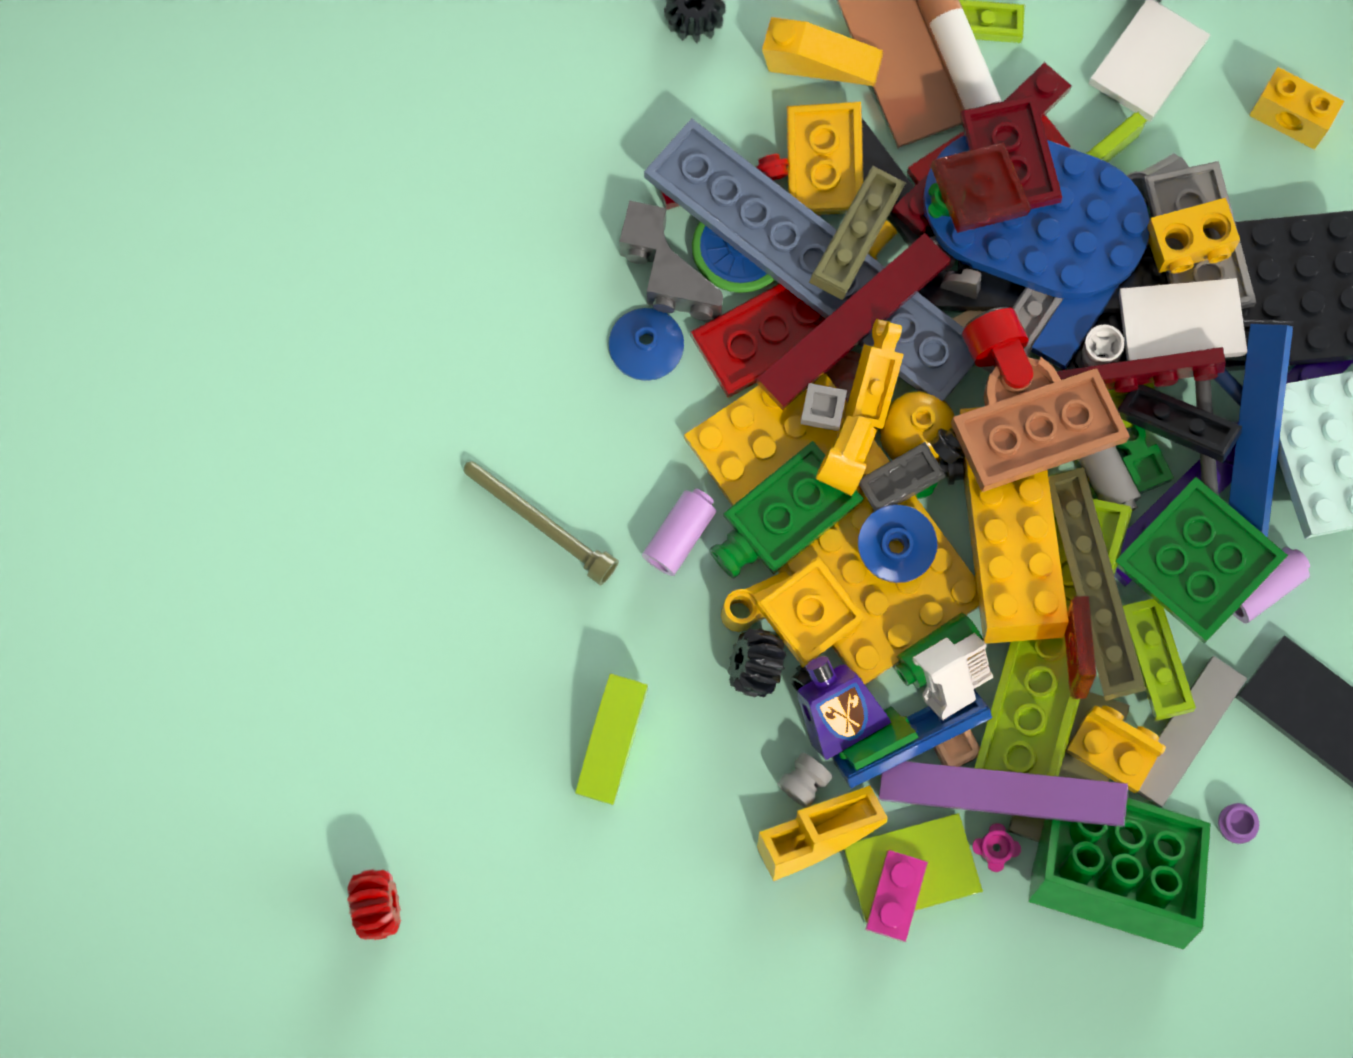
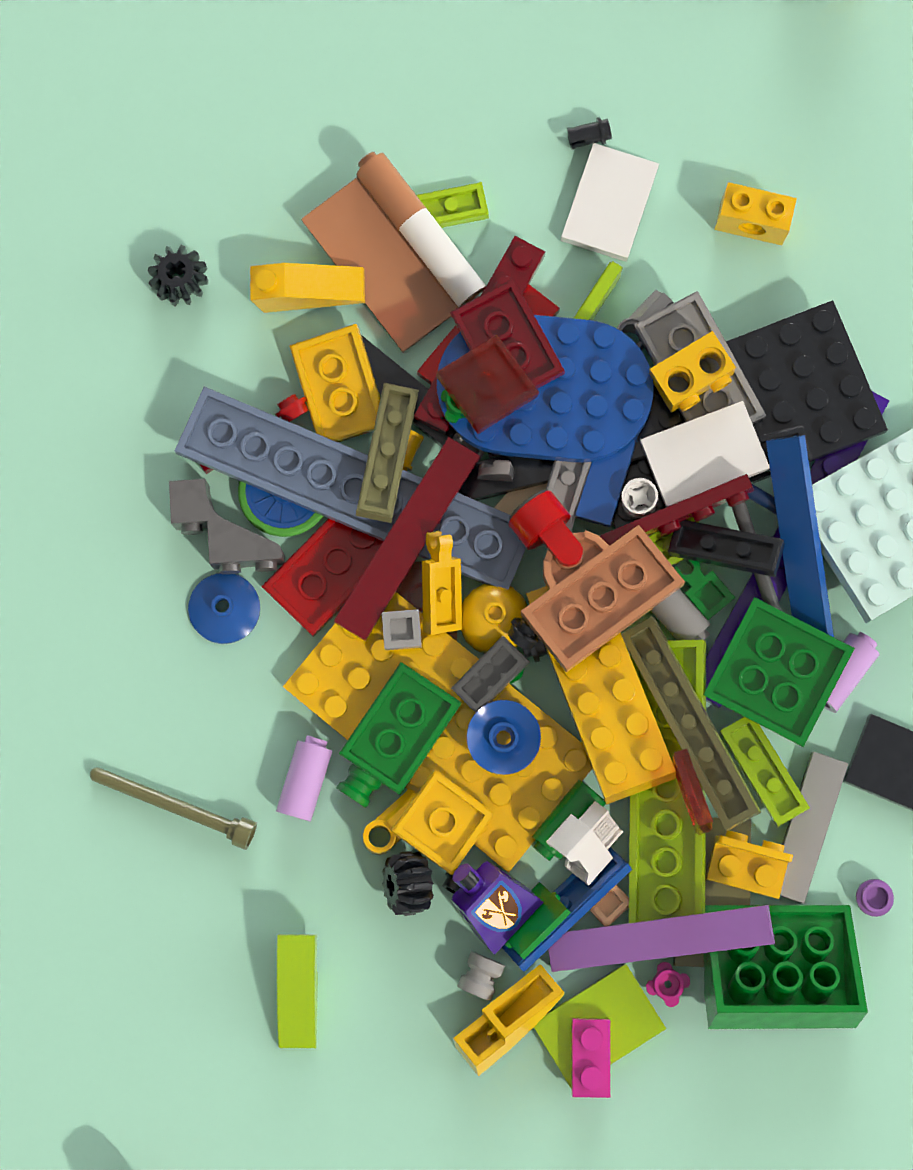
camera: 15 degrees left, 5 degrees up
yellow piece [815,416,877,496] -> none

